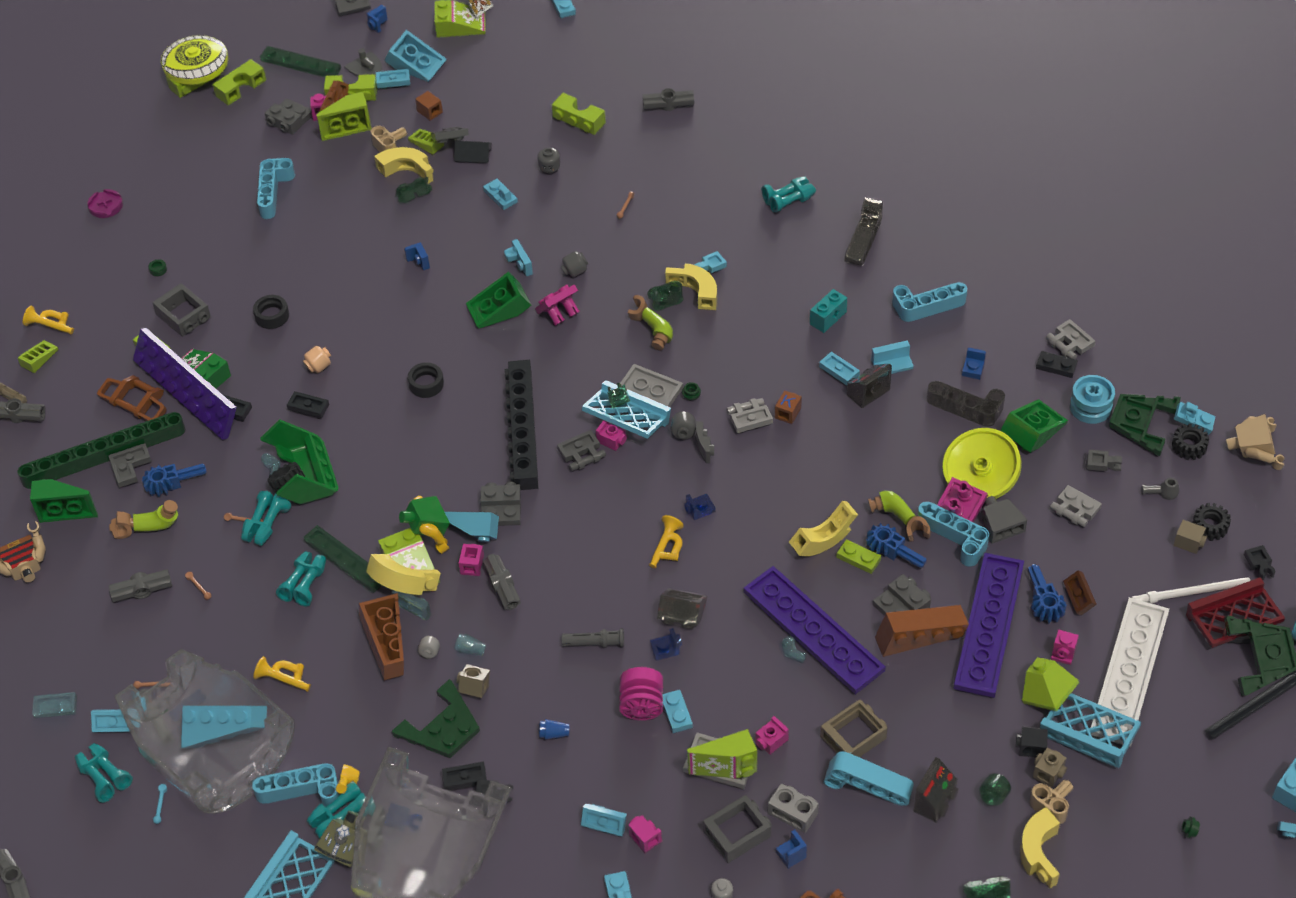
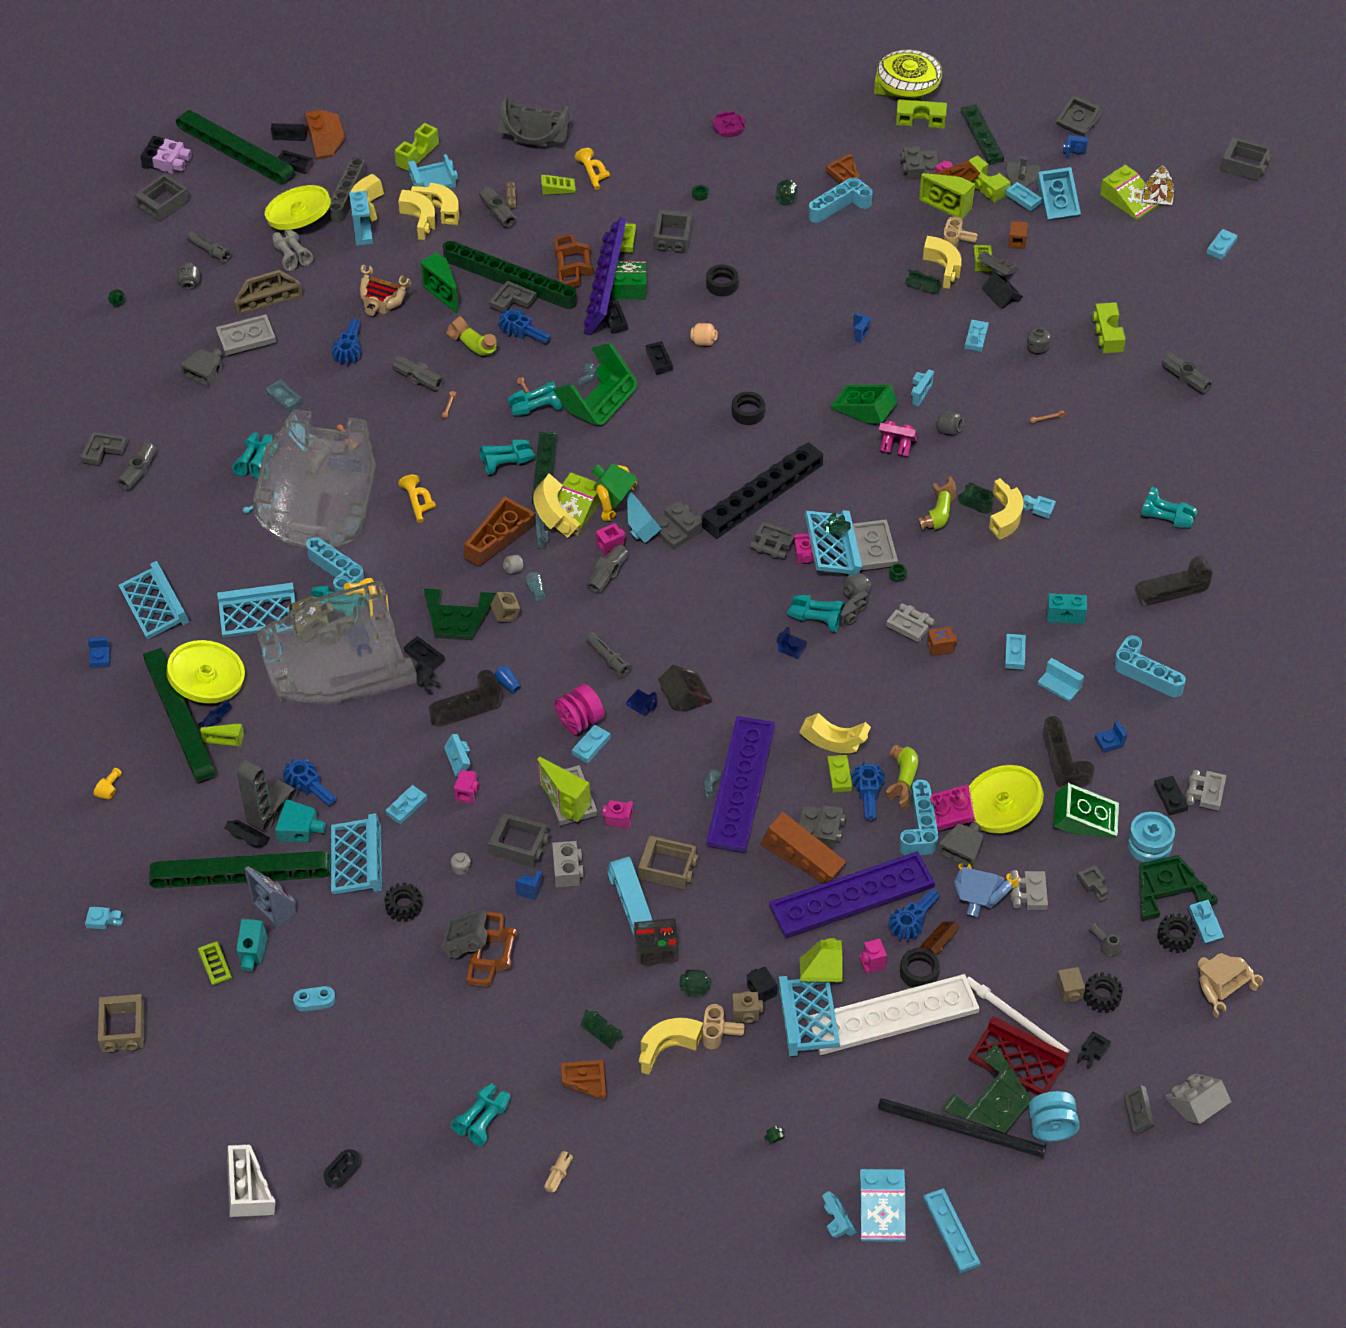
camera: 50 degrees right, 0 degrees up
medium azure wedge [181,706,267,748] -> none
black tyre [267,462,305,494] -> none
yellow piece [649,515,684,568] -> none
clear smoke slope [847,364,892,408] -> none
none -> blue gear [331,318,362,366]
none -> clear smoke beam [429,670,502,727]
none -> clear green head [775,179,798,206]
none -> teal piece [787,595,845,633]
none -> dark orange wing [826,153,860,184]
none -> black tyre [900,948,940,988]
none -> medium blue torso [954,863,1019,918]

